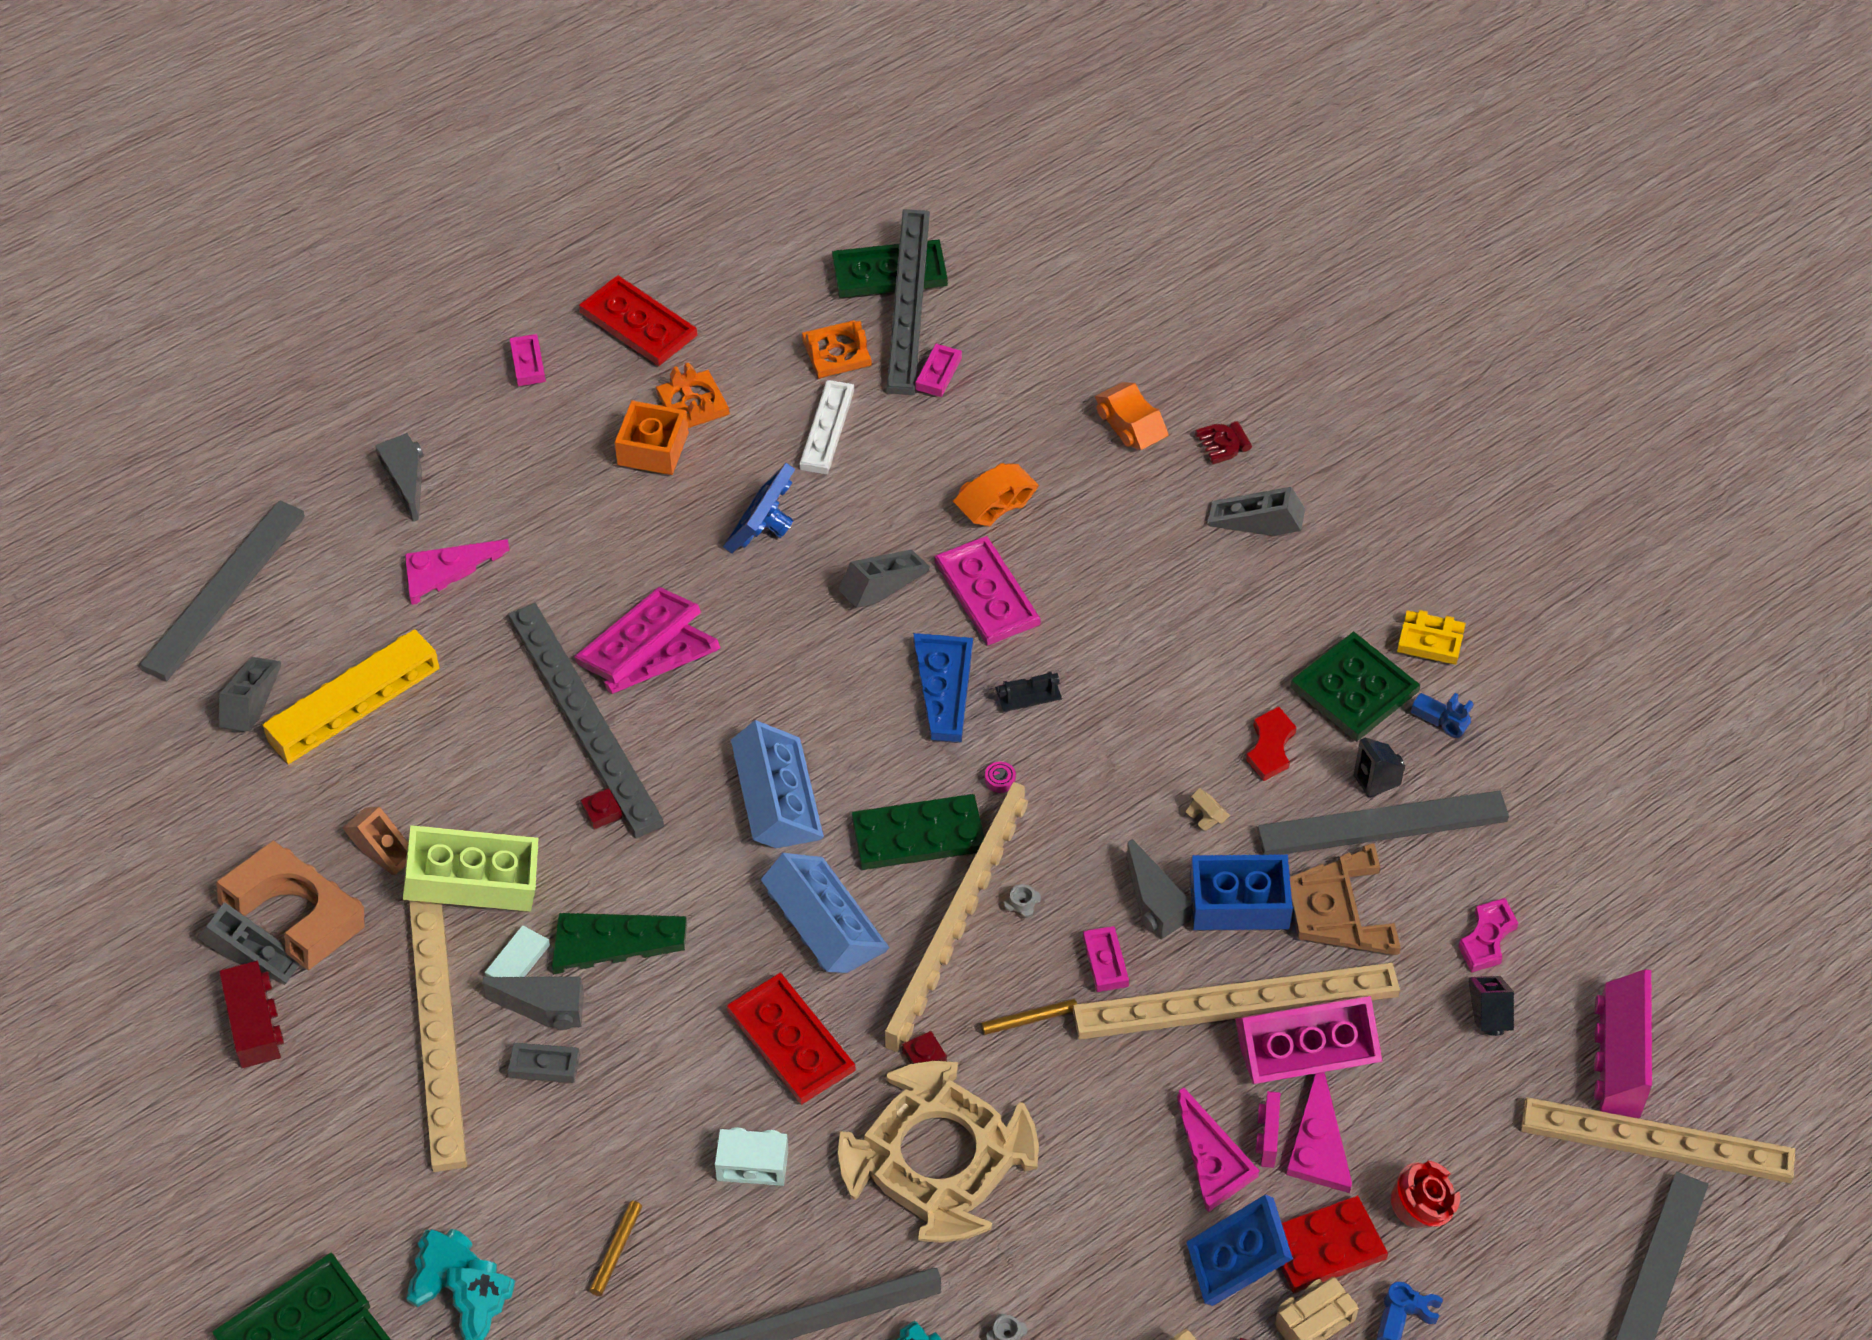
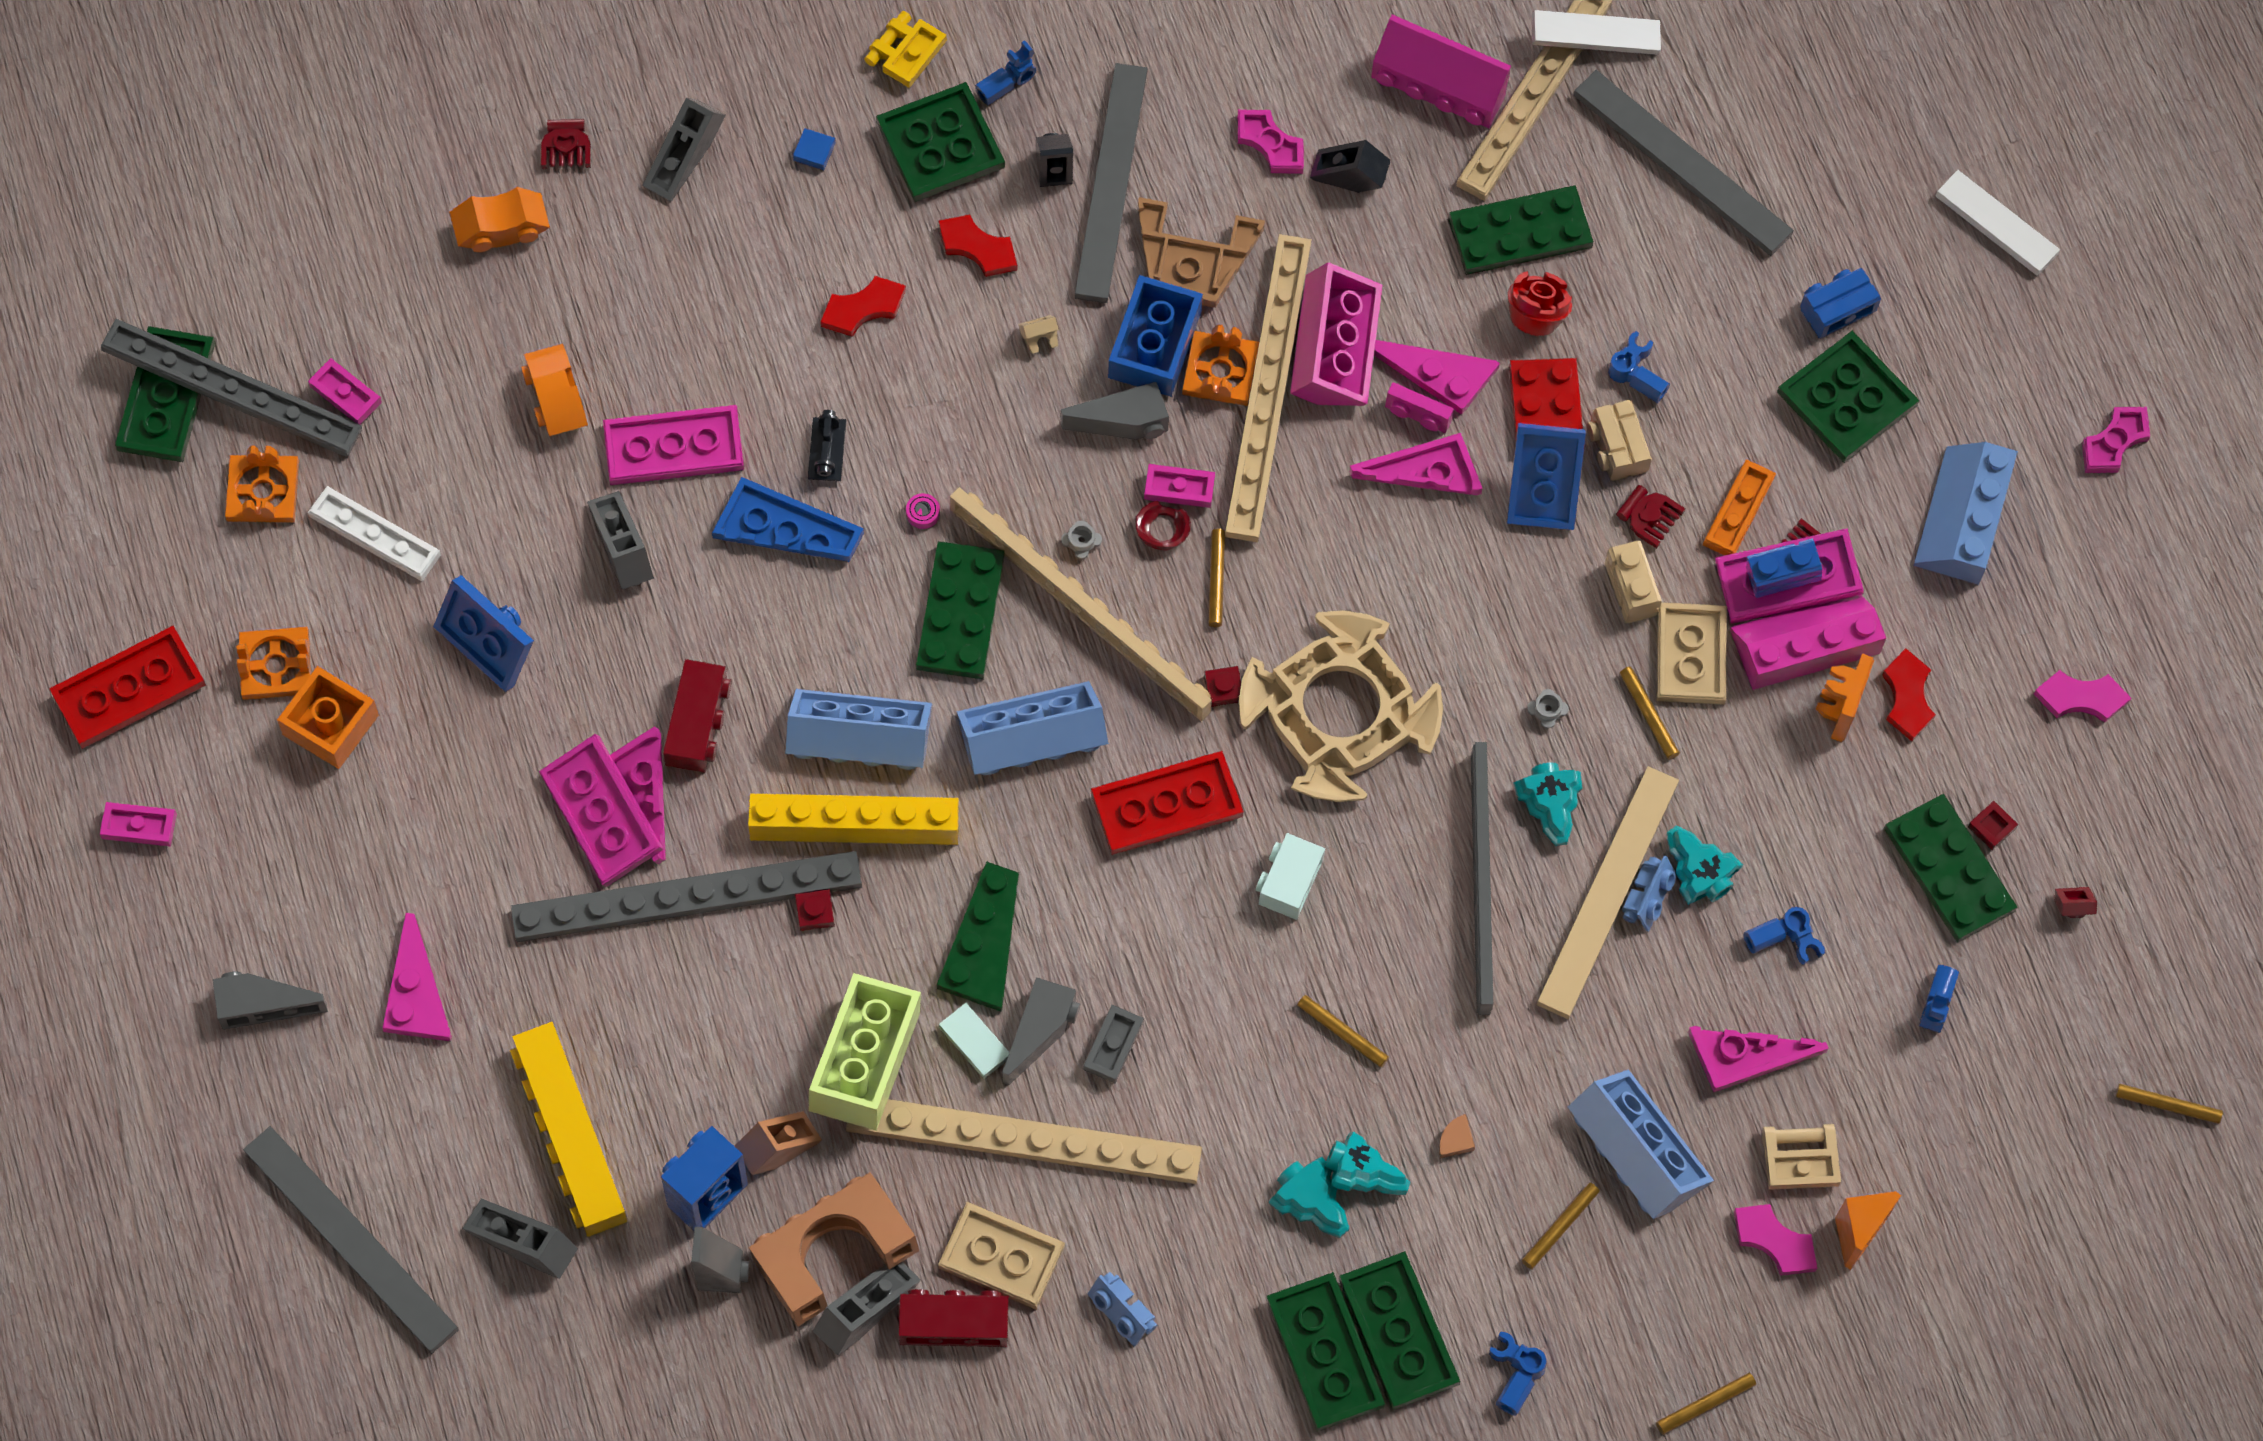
camera: 75 degrees left, 15 degrees up
none -> blue brick [661,1126,748,1231]
none -> dark red brick [663,659,732,773]
none -> dark grey slope [691,1227,750,1293]
none -> yellow brick [748,793,959,845]
none -> blue tile [793,128,836,171]
none -> red tile [821,276,906,337]
none -> tan tile [938,1202,1065,1310]
none -> medium blue hinge [1088,1272,1158,1347]
none -> dark red piece [1136,501,1191,551]
none -> orange piece [1182,324,1260,406]
none -> dark green plate [1448,185,1594,275]
none -> white tile [1532,10,1661,55]

